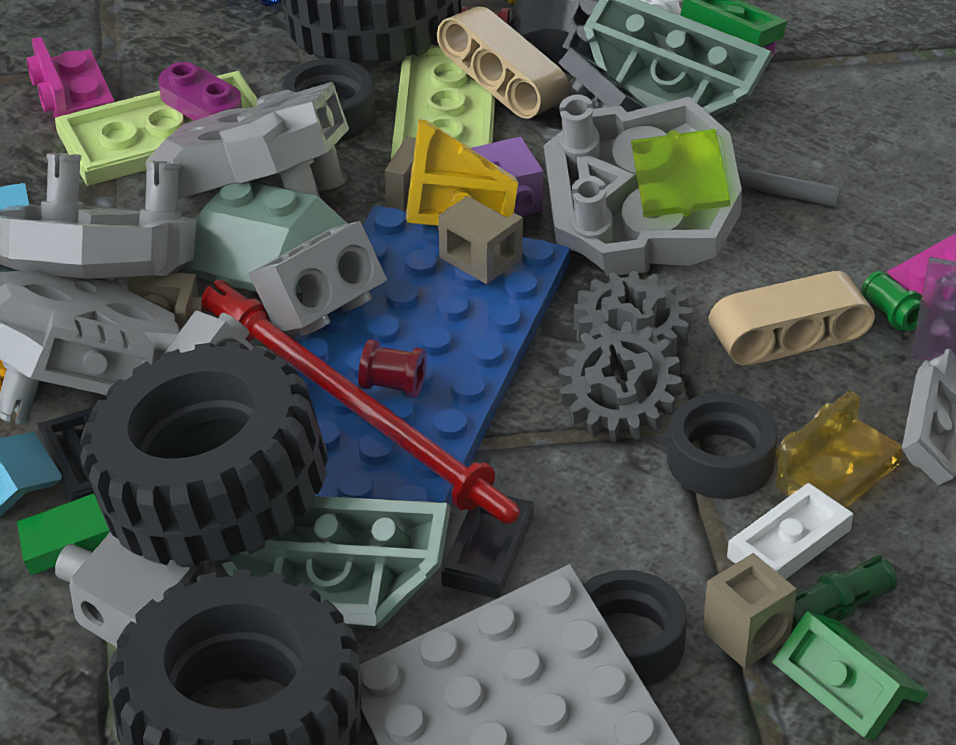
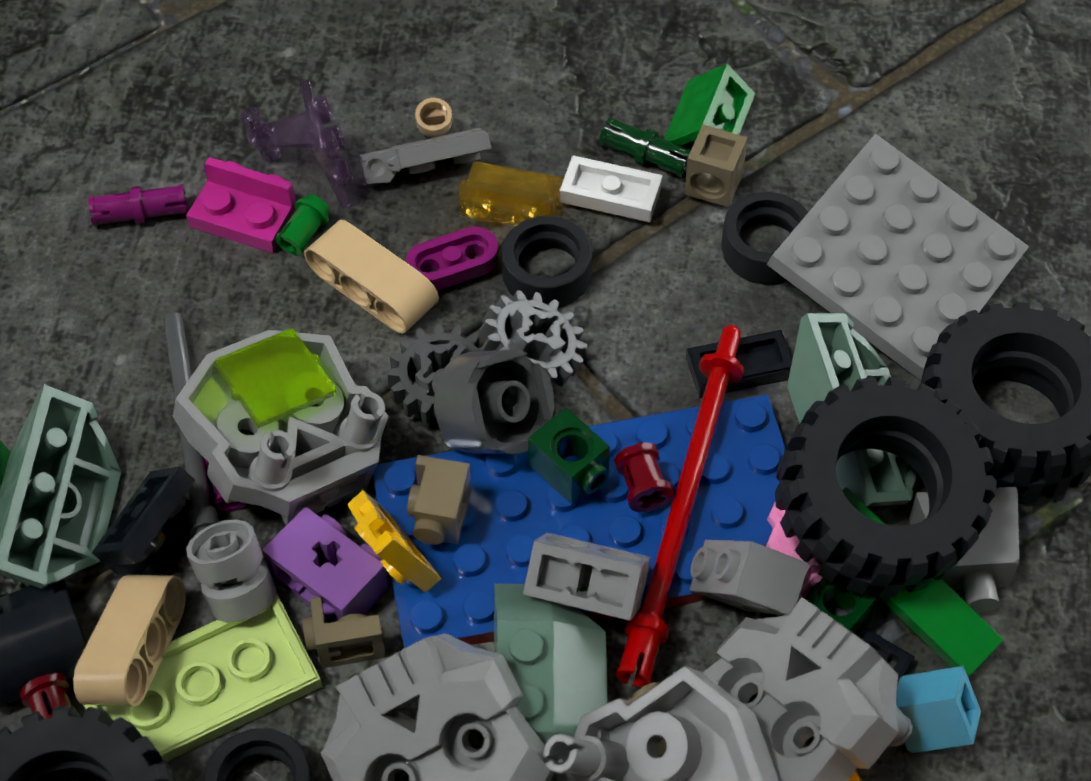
camera: 120 degrees left, 15 degrees up
none -> light grey wheel [186,519,277,622]
none -> magenta plate [405,227,499,291]
none -> dark grey brick [432,349,554,454]
none -> dark green brick [528,408,610,504]

